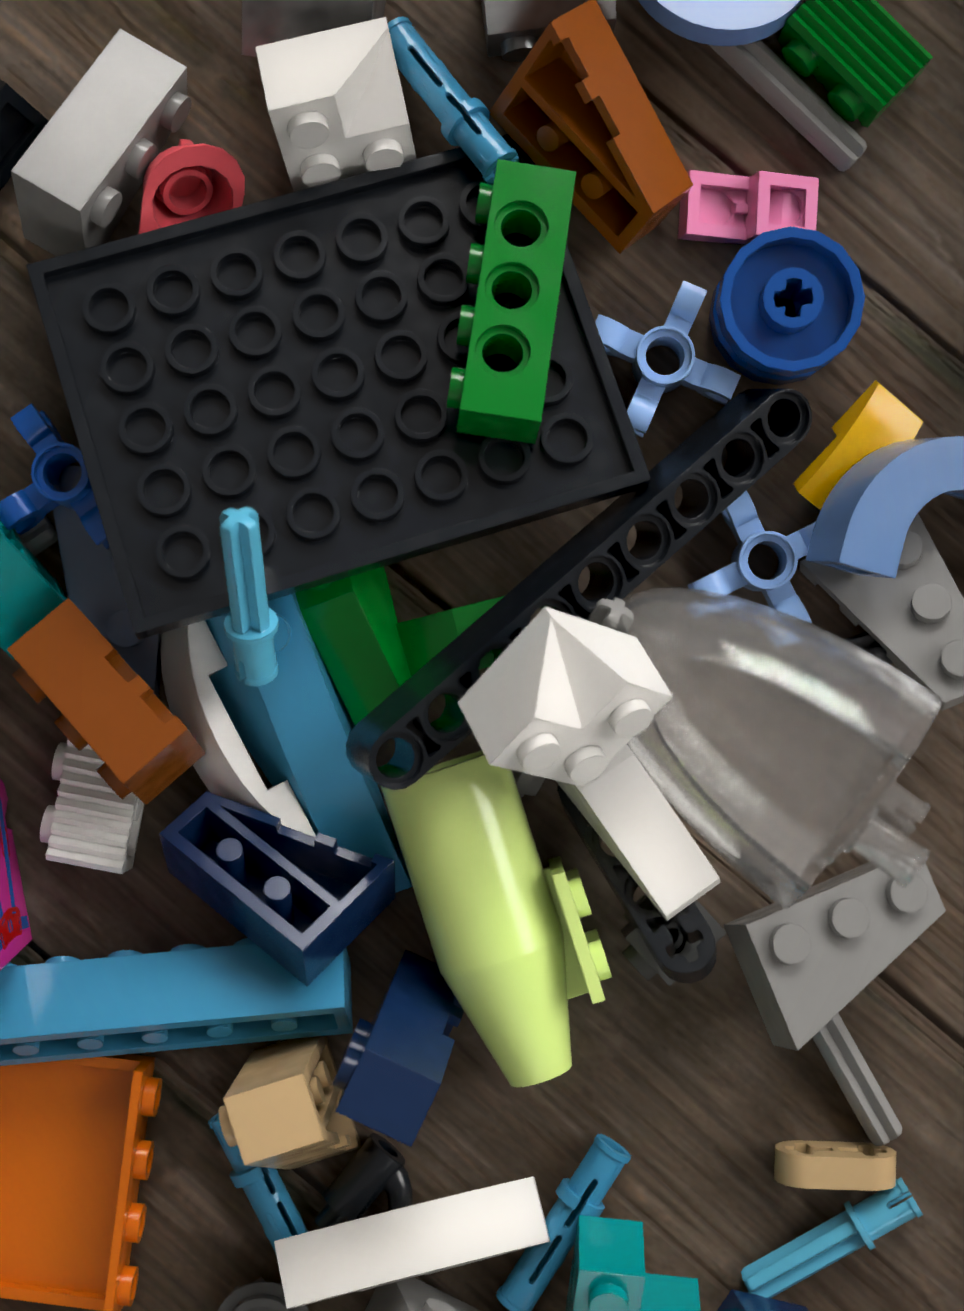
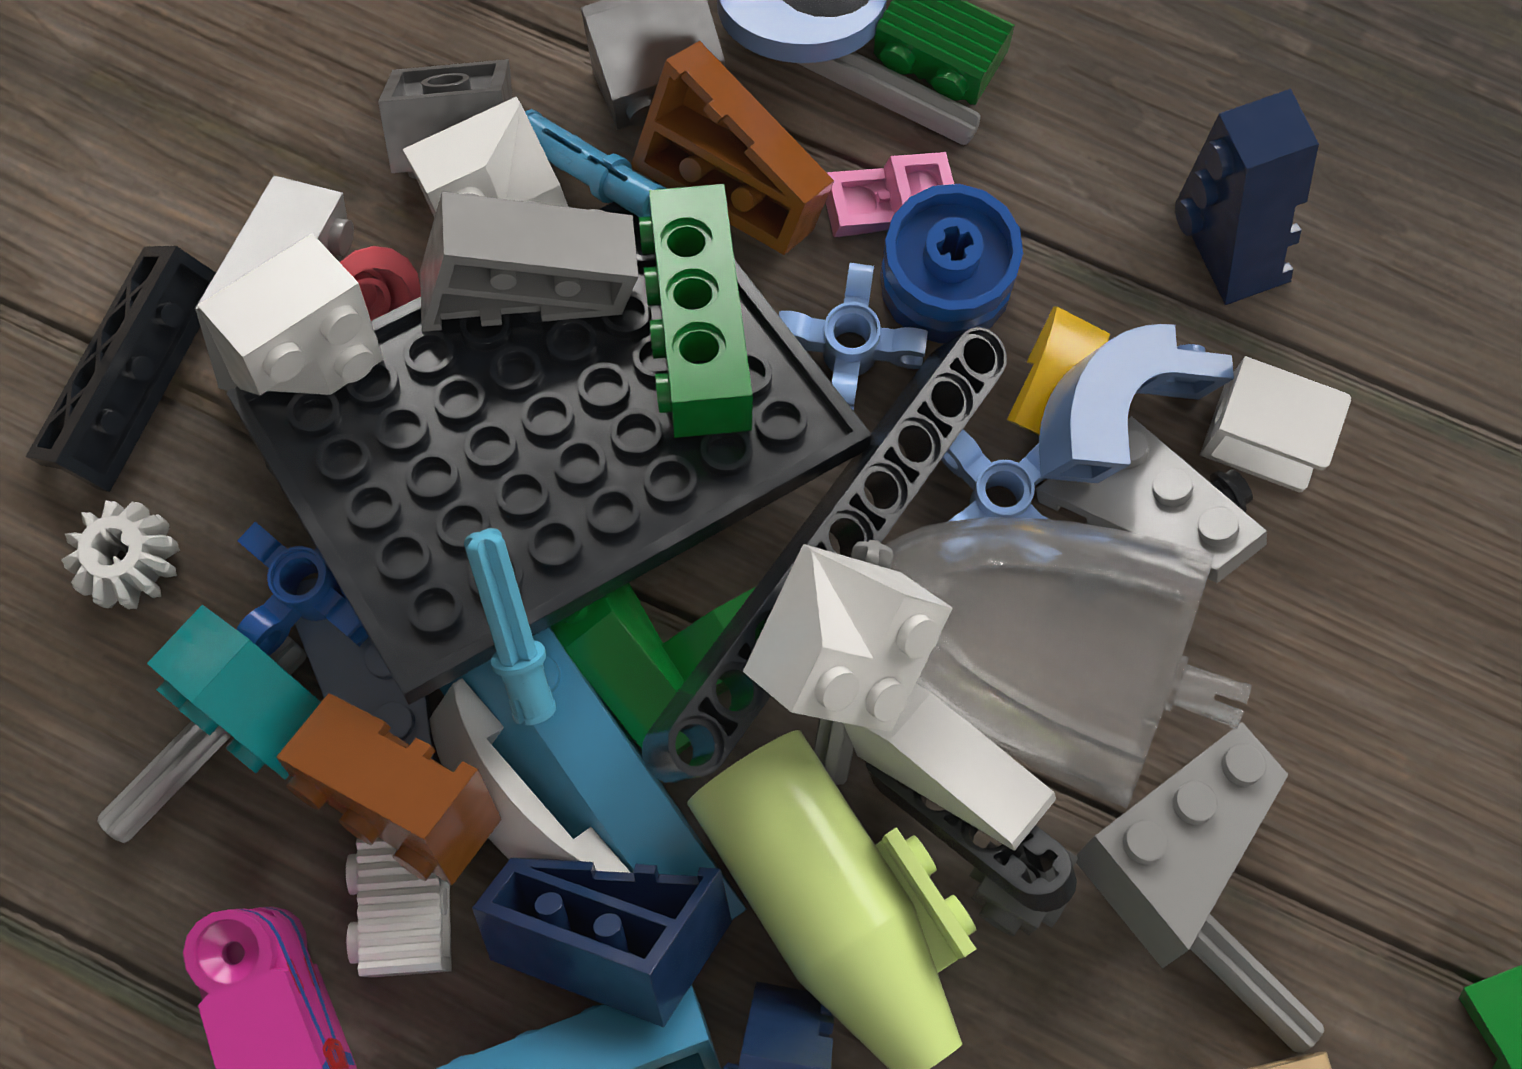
camera: 15 degrees left, 15 degrees down
none -> white slope [197,233,384,395]
none -> light grey wedge [420,191,639,332]

